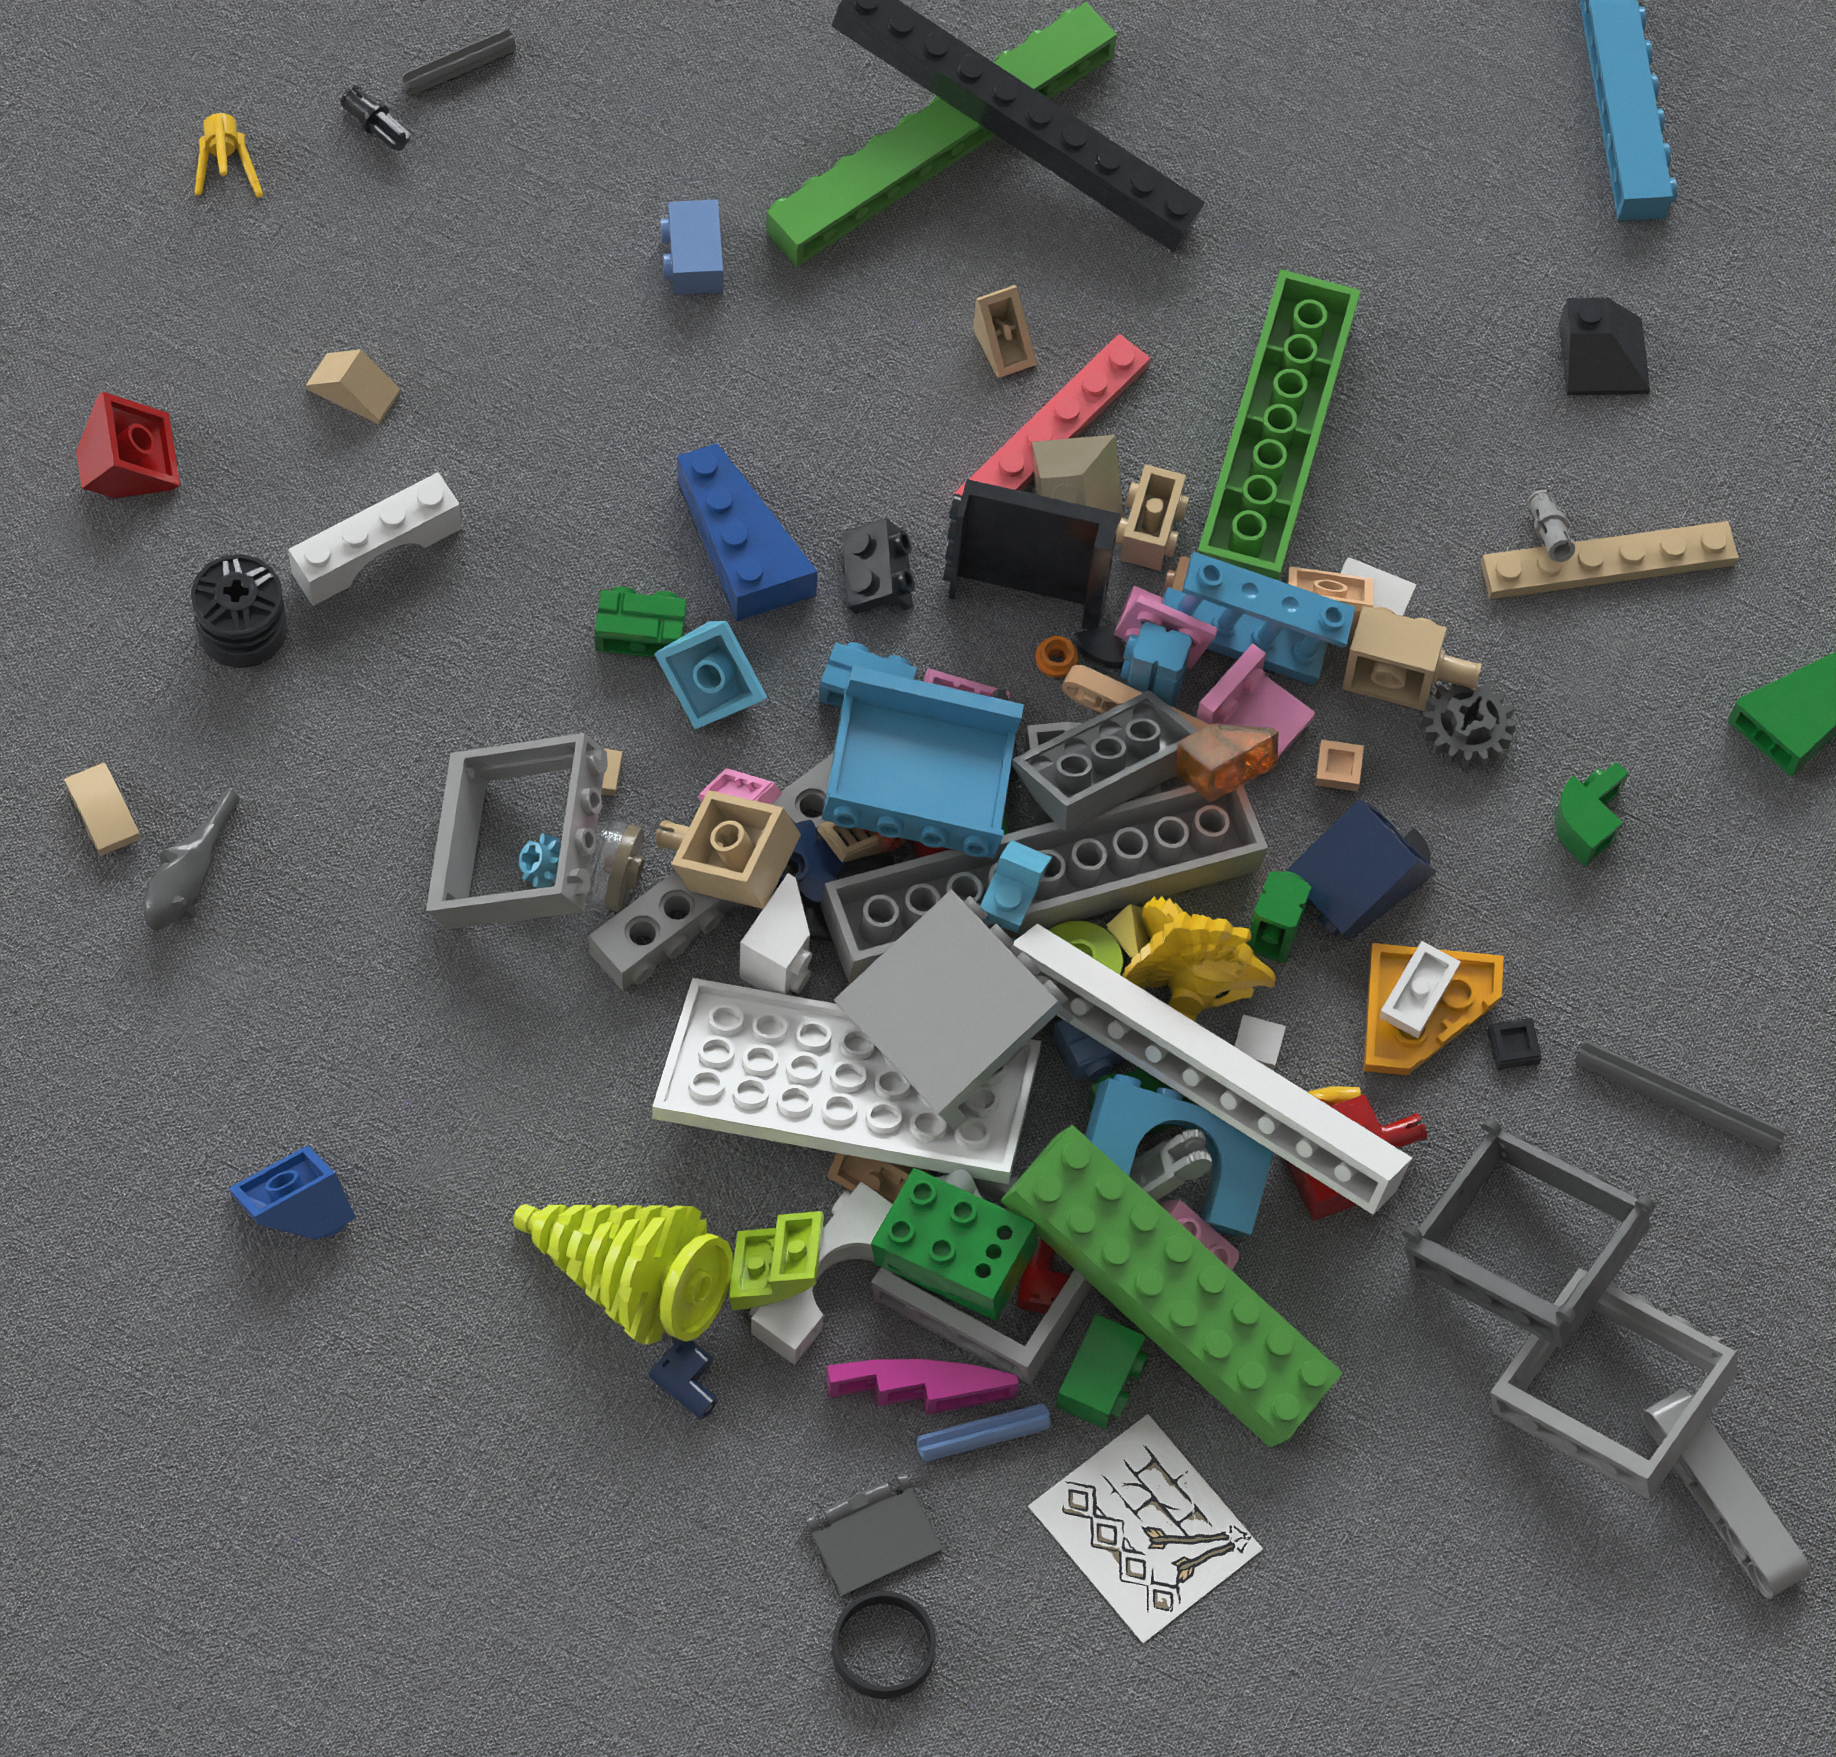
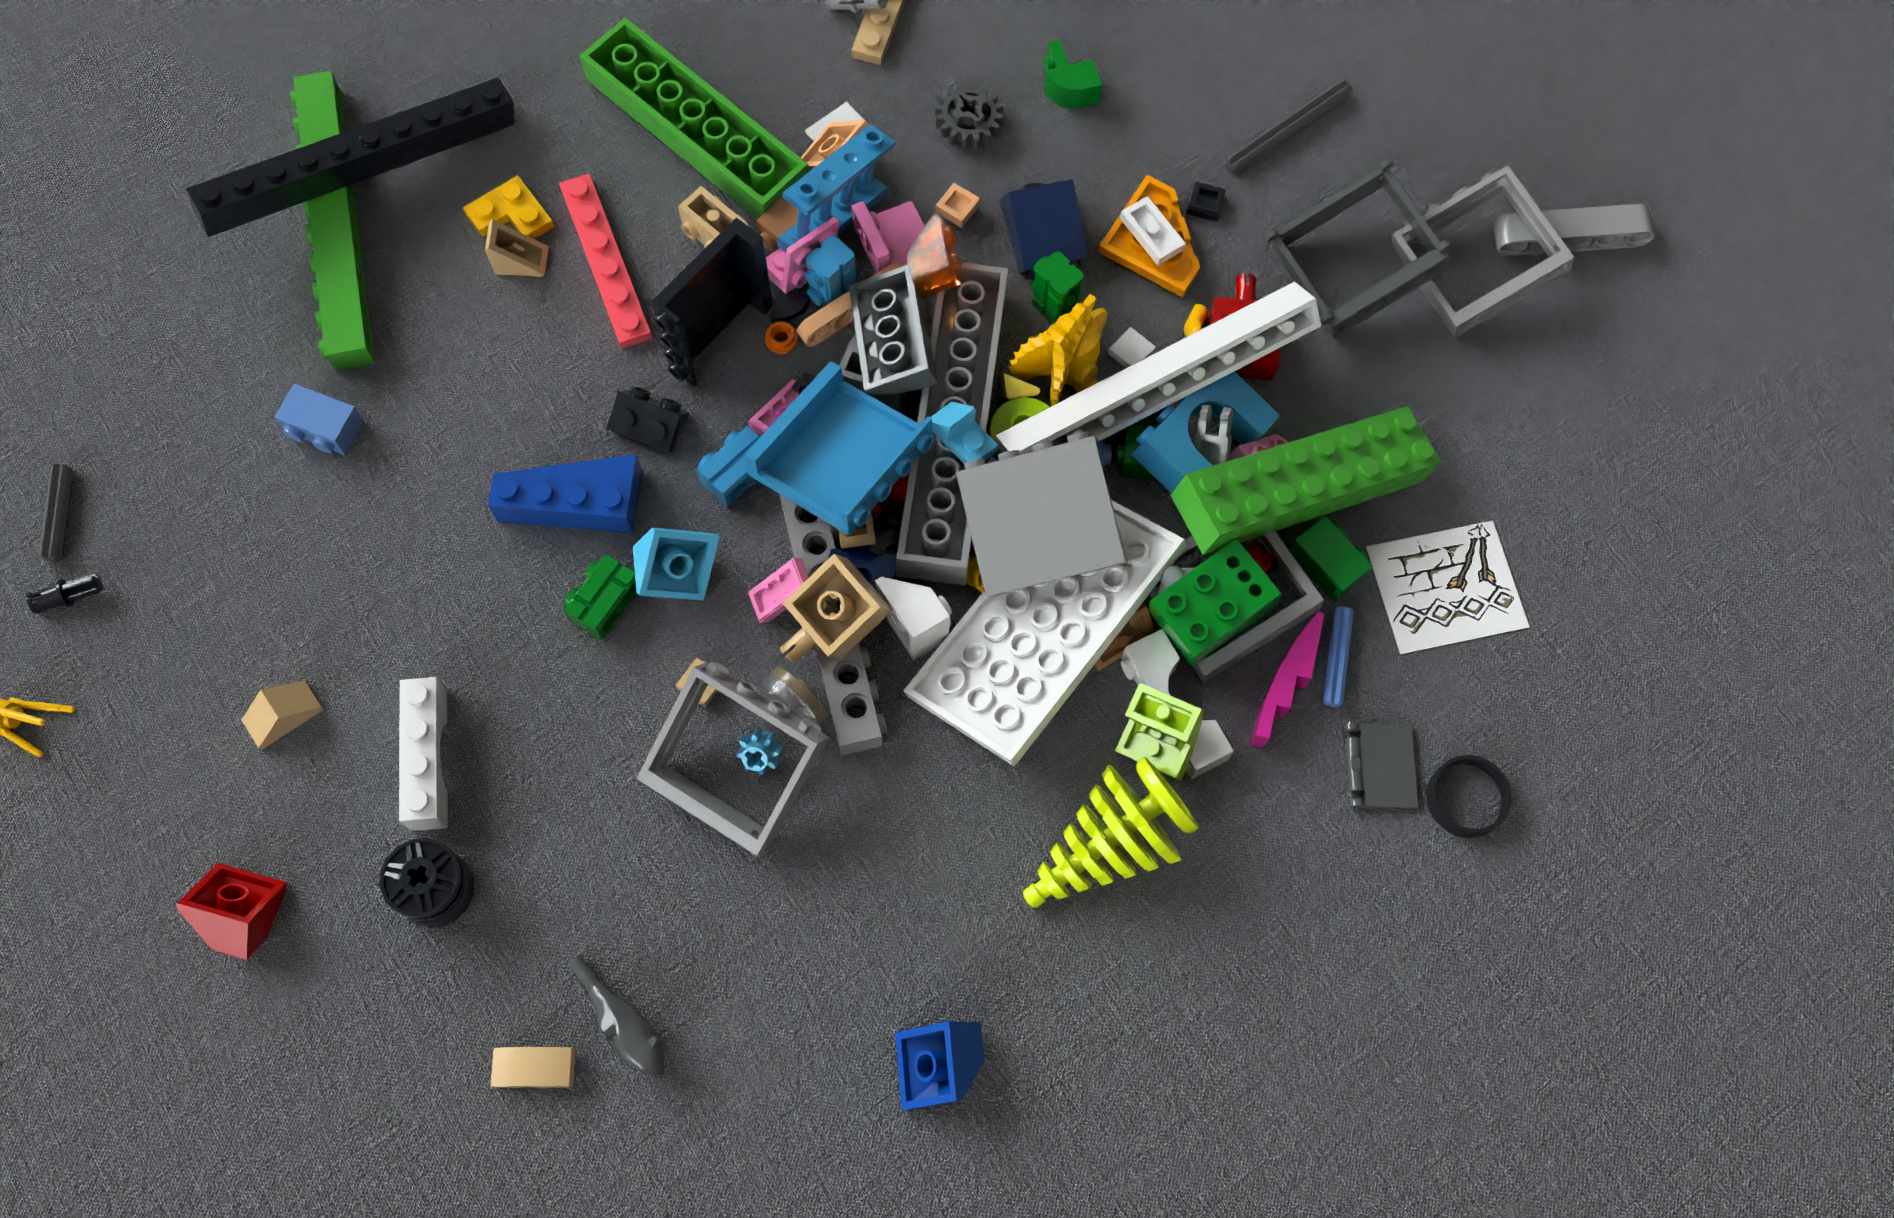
camera: 60 degrees left, 5 degrees up
dark blue piece [648,1337,719,1420] -> none
dark tan slope [1031,435,1124,520] -> none
tan brick [1342,606,1482,711] -> none
none -> yellow plate [462,175,554,239]

